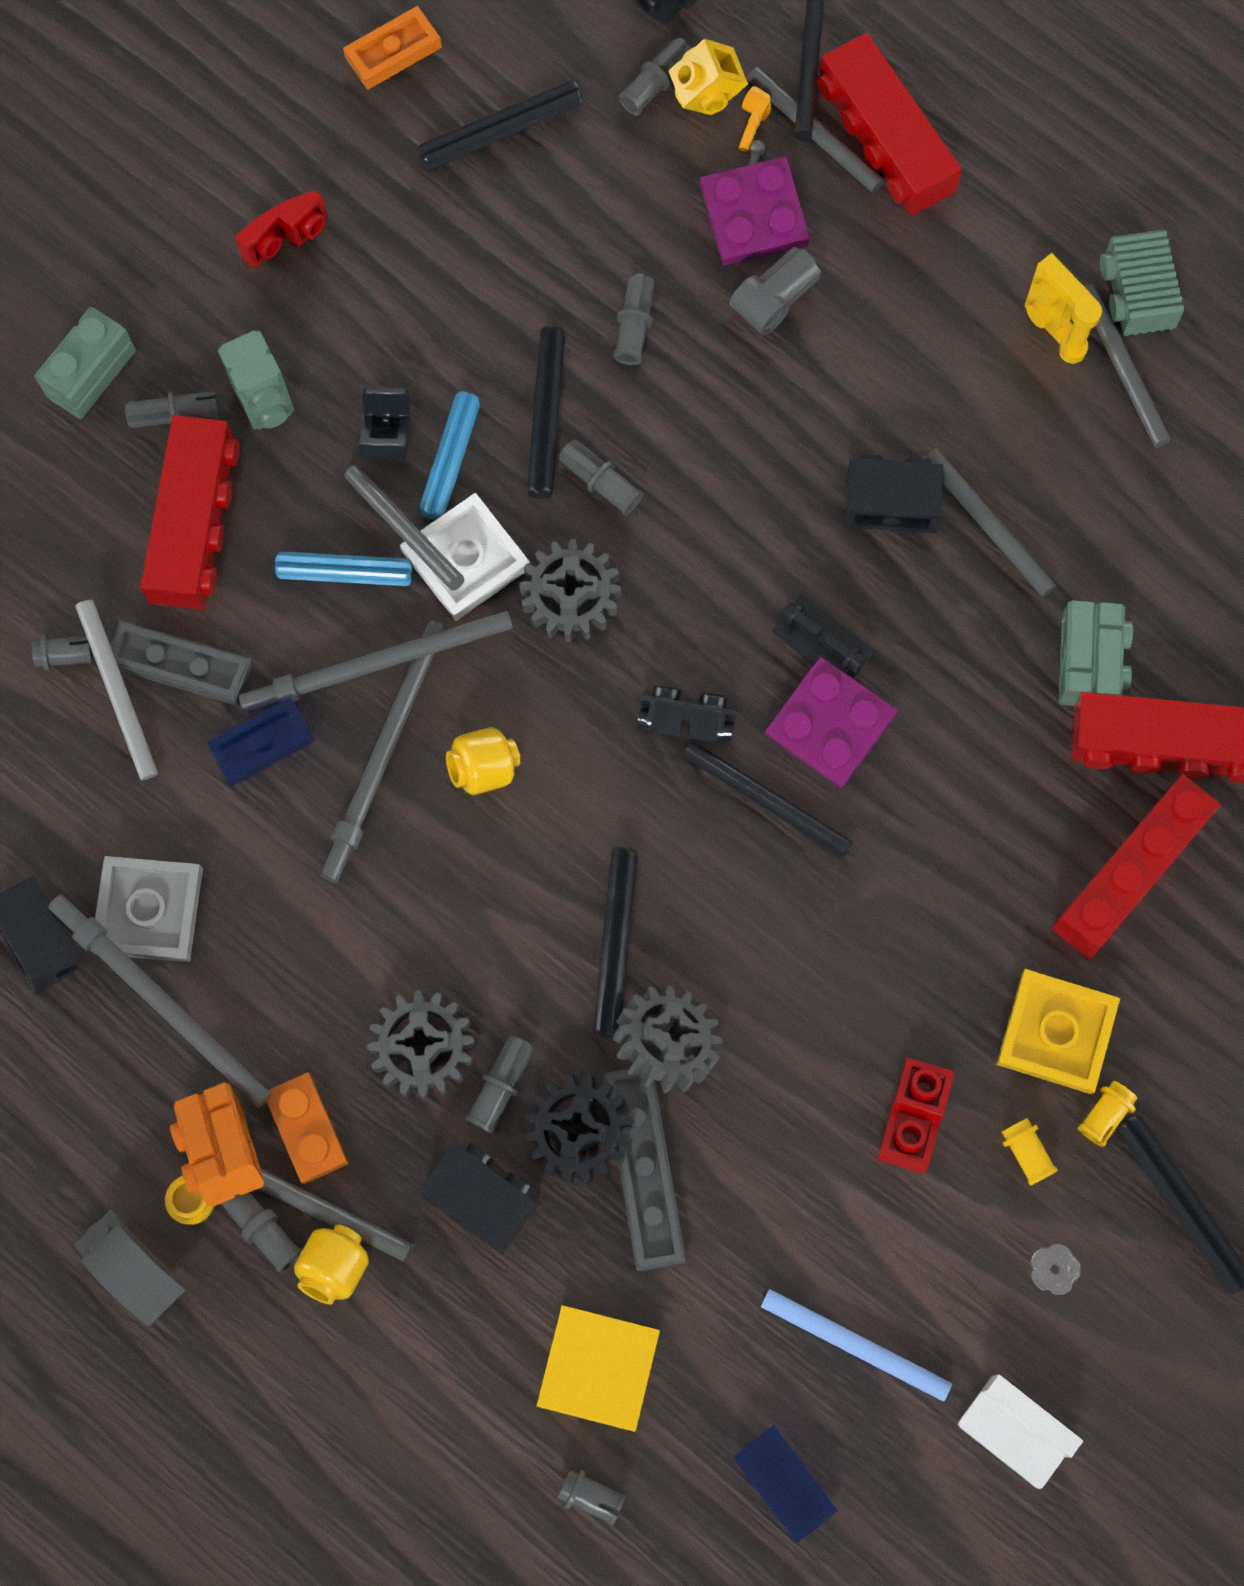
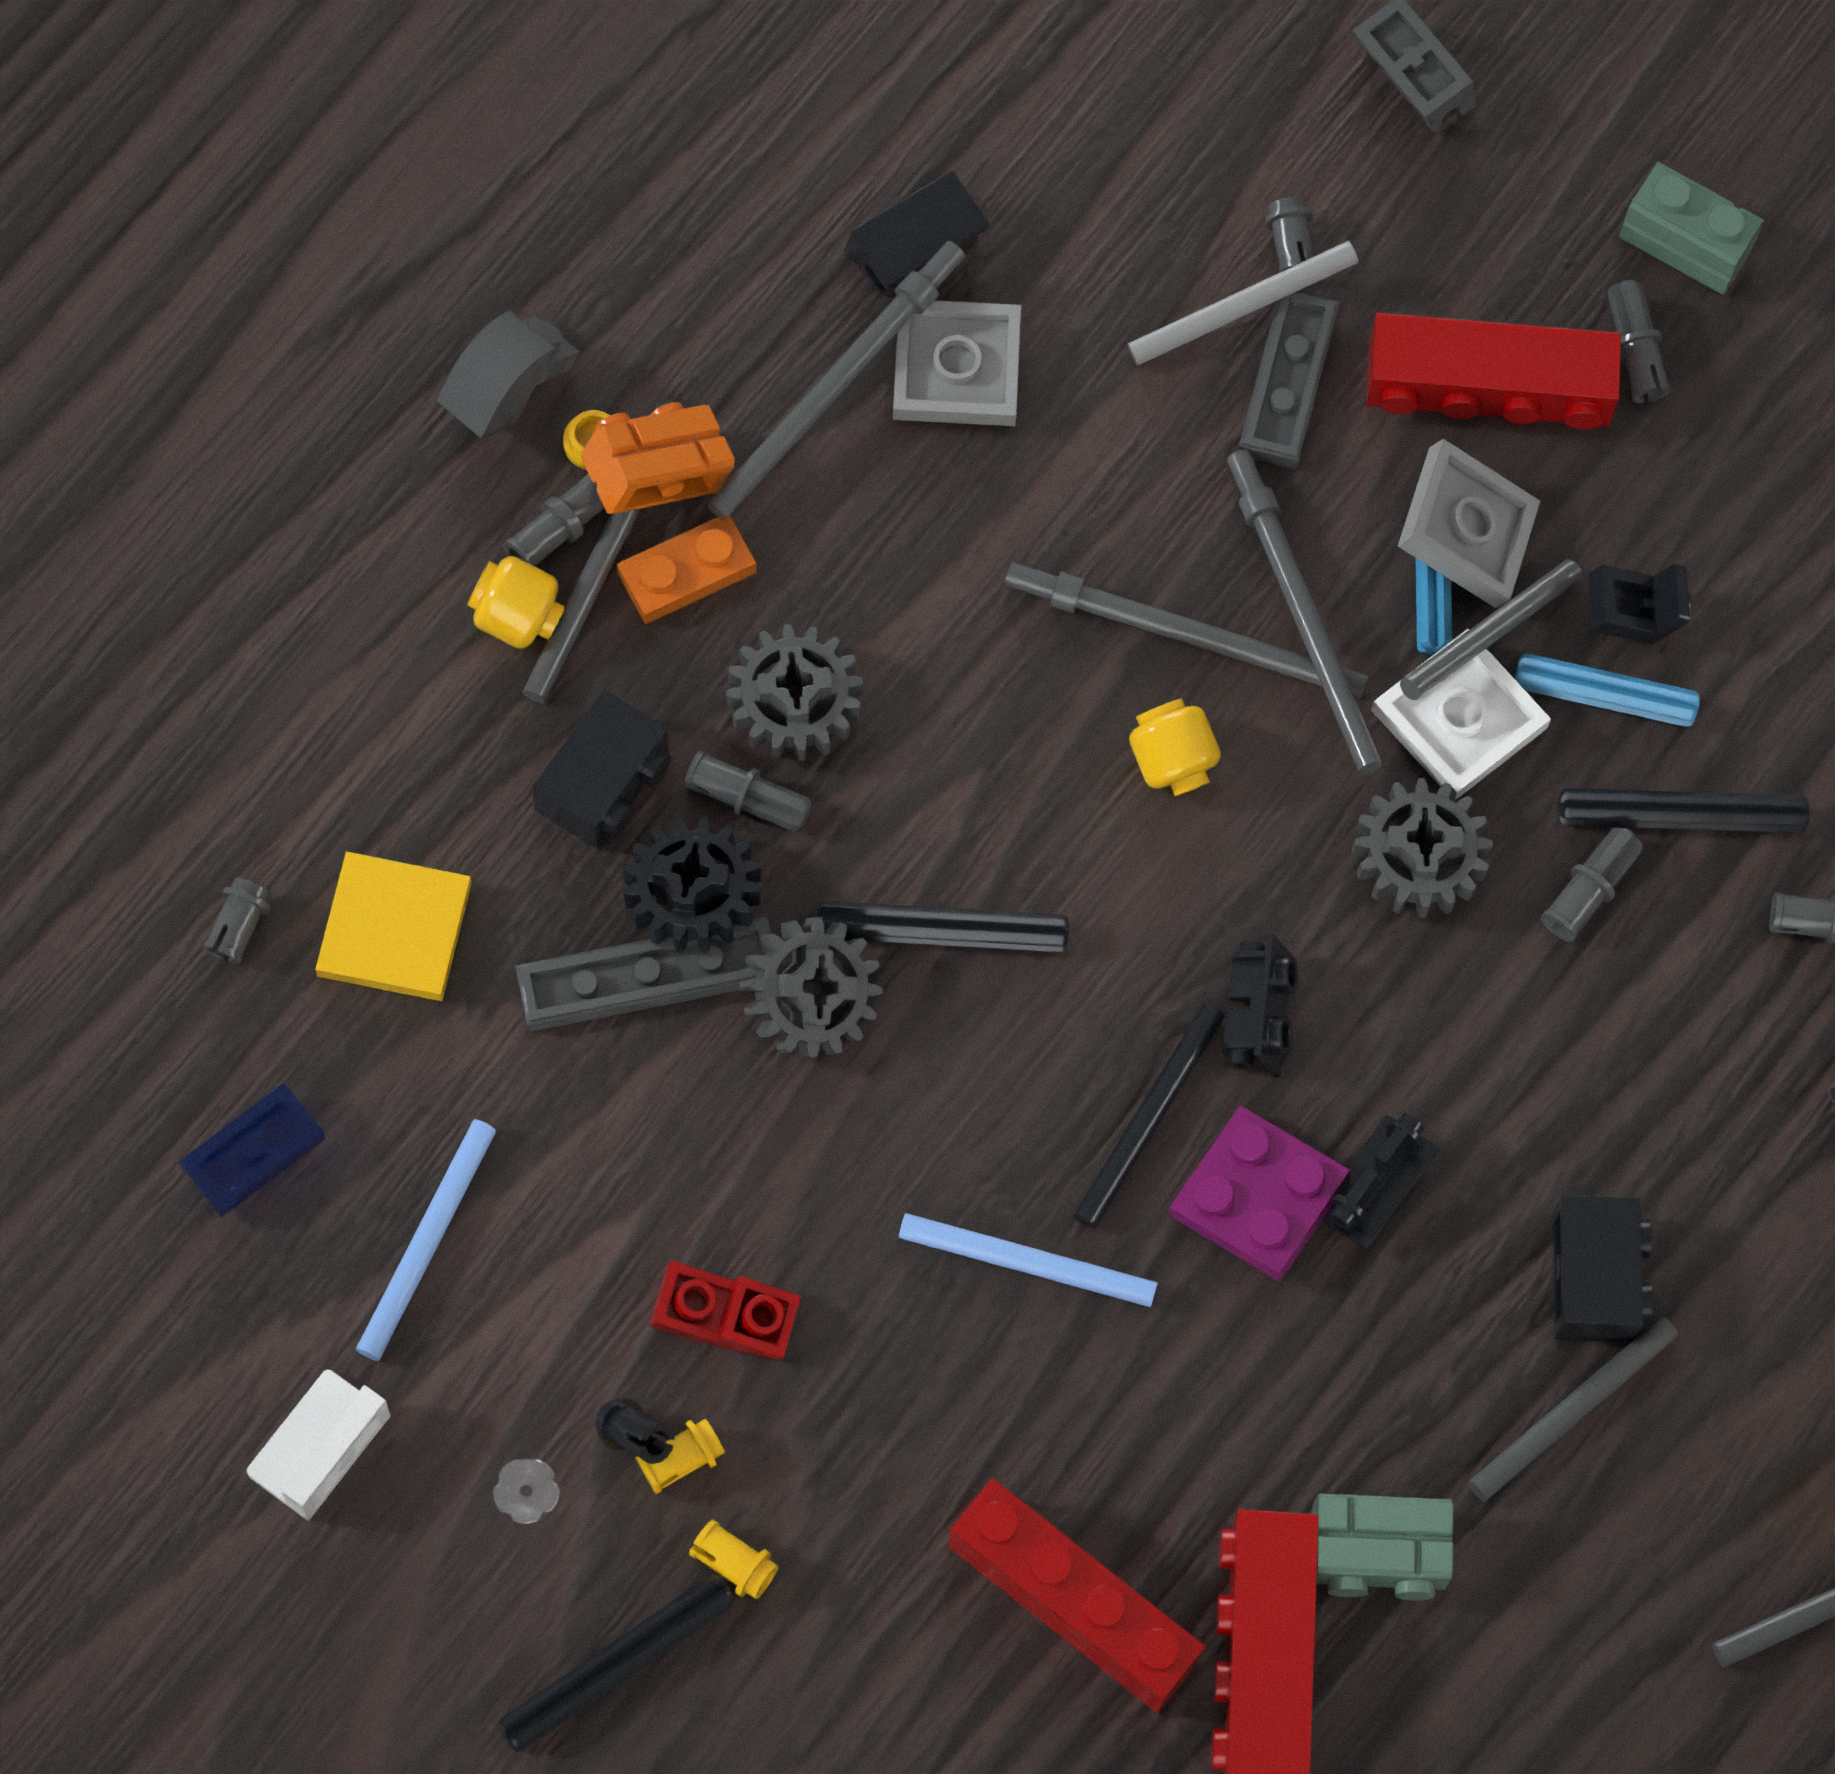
camera: 80 degrees right, 5 degrees down
clear blue plate [207,697,315,787] -> none
sand green brick [218,330,294,430] -> none
yellow plate [996,969,1120,1094] -> none
none -> black pin [595,1397,675,1464]
none -> light blue bar [899,1213,1158,1308]
none -> light grey plate [1398,439,1540,608]

